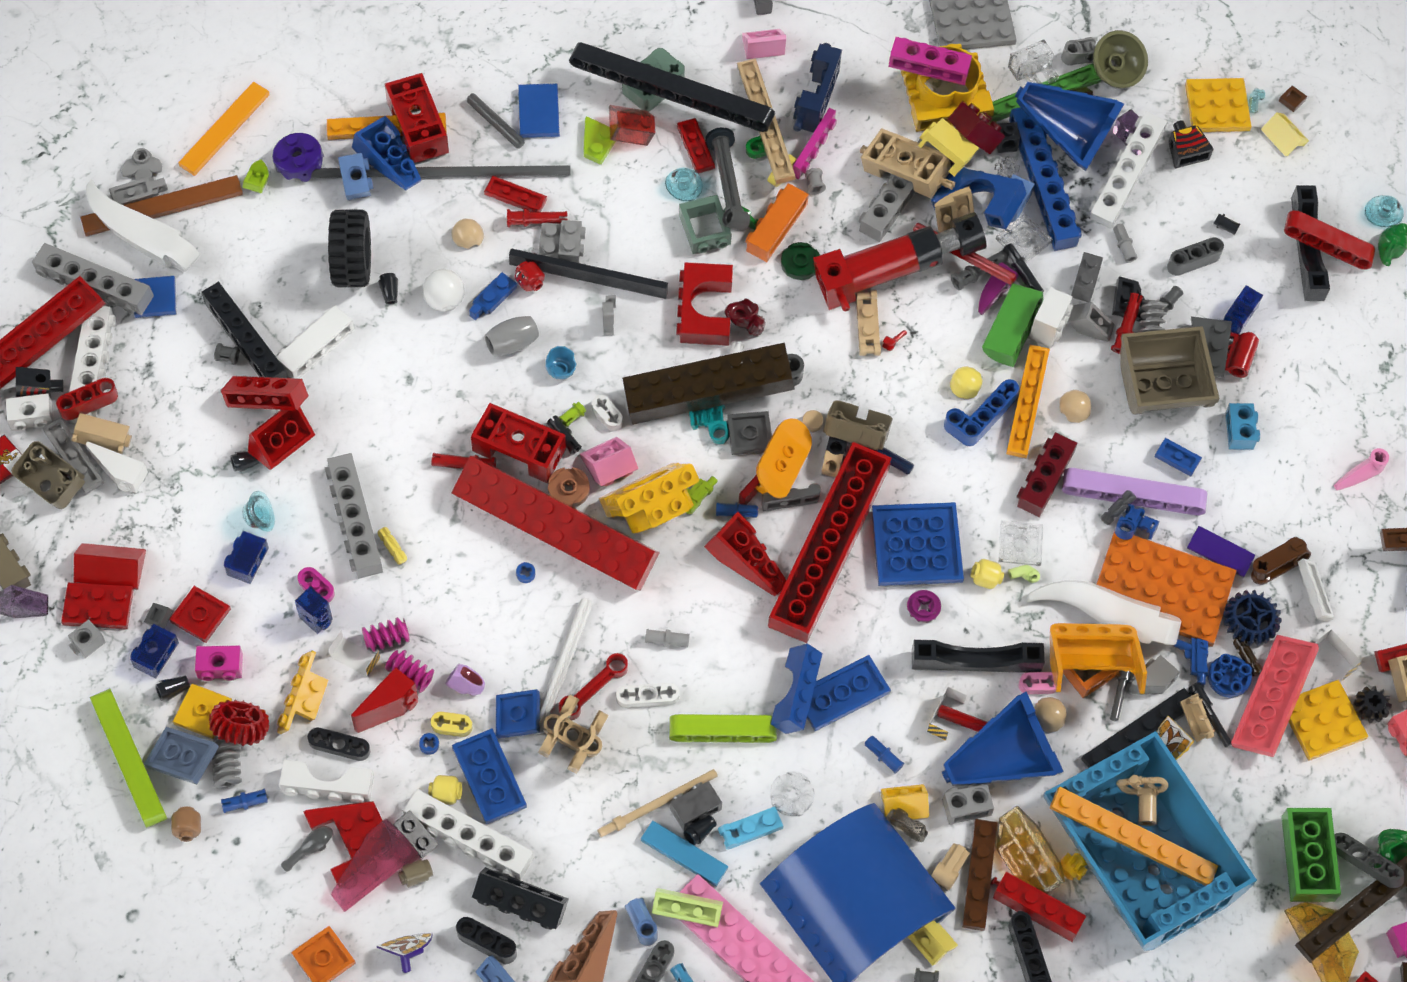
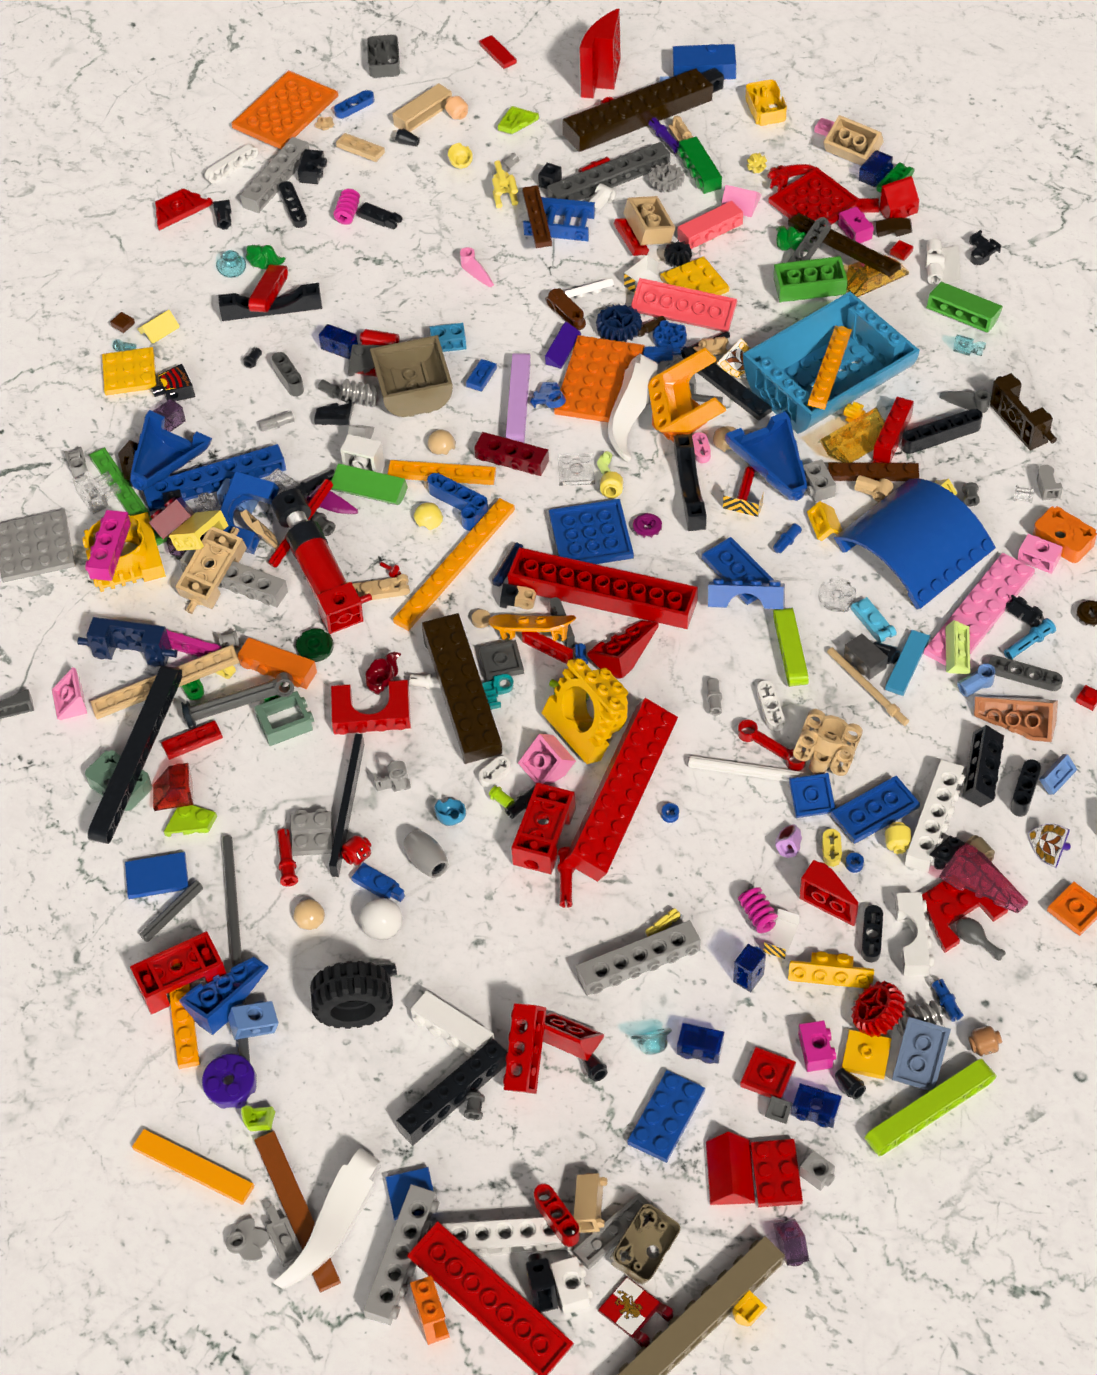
camera: 90 degrees left, 10 degrees down
white slope [86,442,148,493] -> none
dark pink plate [297,567,335,604] -> none
dark pink piece [385,650,435,693] -> none
red tile [484,176,547,212] -> none
nougat plate [548,467,590,508] -> none
clear light blue hat [665,167,703,201] -> none
dark tan axle [823,400,893,450] -> none
clear smoke plate [886,808,928,842] -> none
flat silver brick [1071,252,1103,302] -> none
white brick [1089,111,1167,229] -> none
olive hat [1093,30,1148,88] -> none
dark grey axle [1101,490,1136,525] -> none
red pin [1111,293,1143,354] -> none
tan piece [1116,775,1168,826] -> none
none -> light orange plate [393,498,515,631]
none -> orange panel [410,1276,450,1345]
none -> blue plate [628,1070,705,1163]

